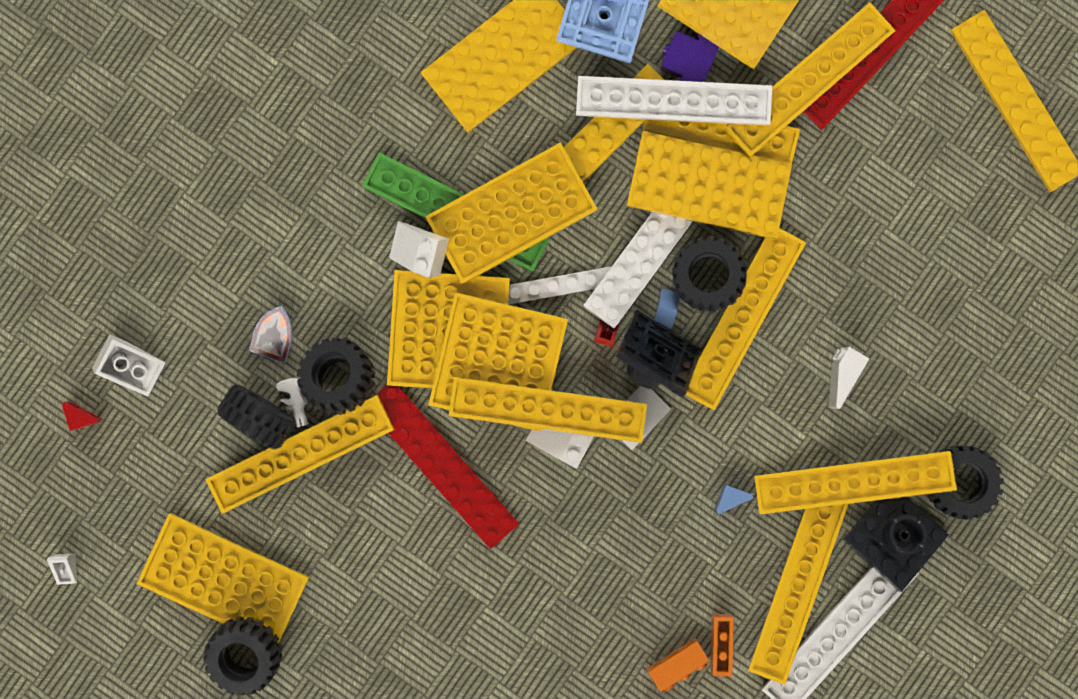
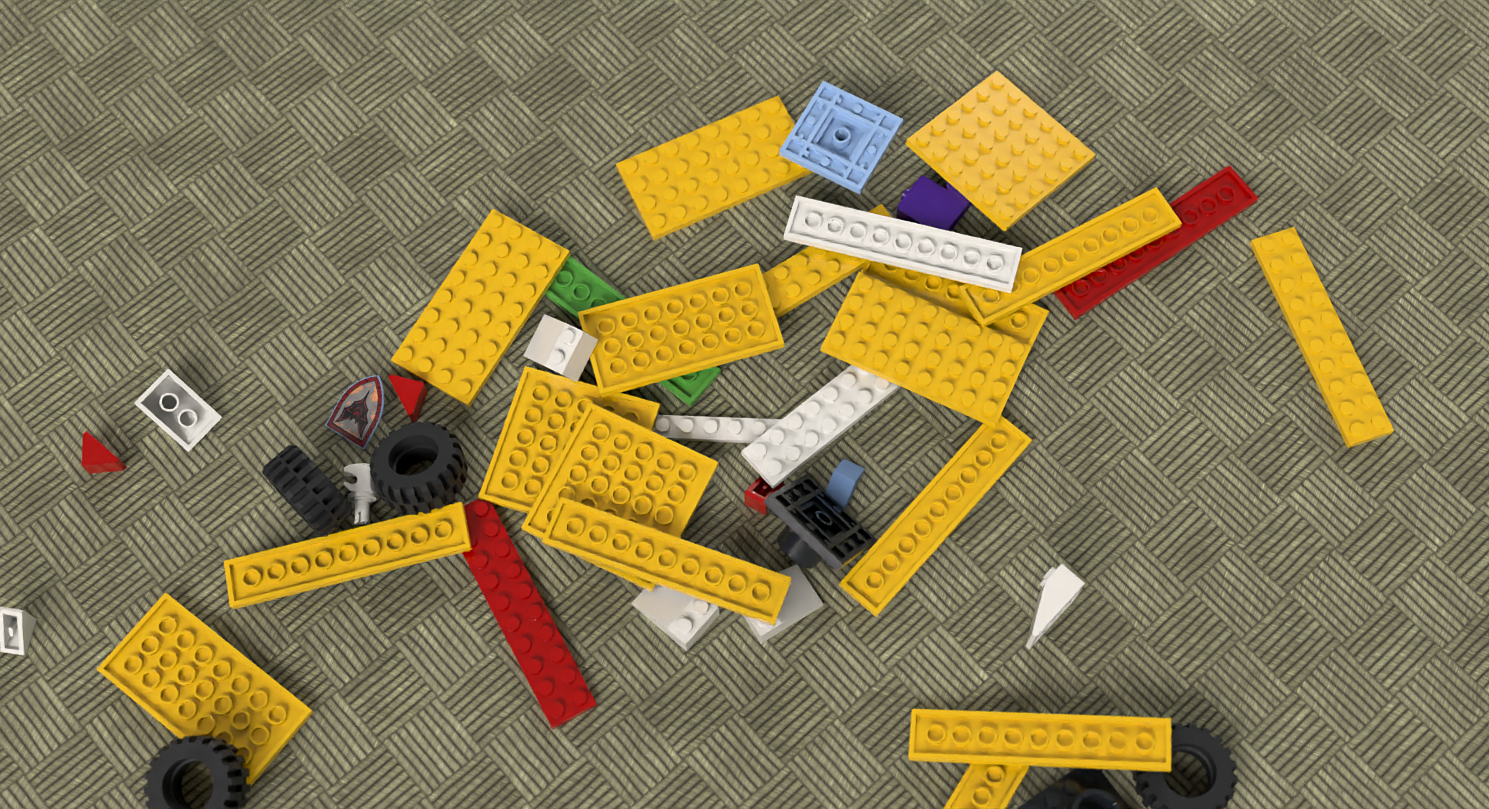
camera: 20 degrees right, 20 degrees down
black tyre [672,236,747,313] -> none
medium blue slope [715,484,753,514] -> none
none -> red slope [388,375,428,423]
none -> yellow plate [391,209,571,407]

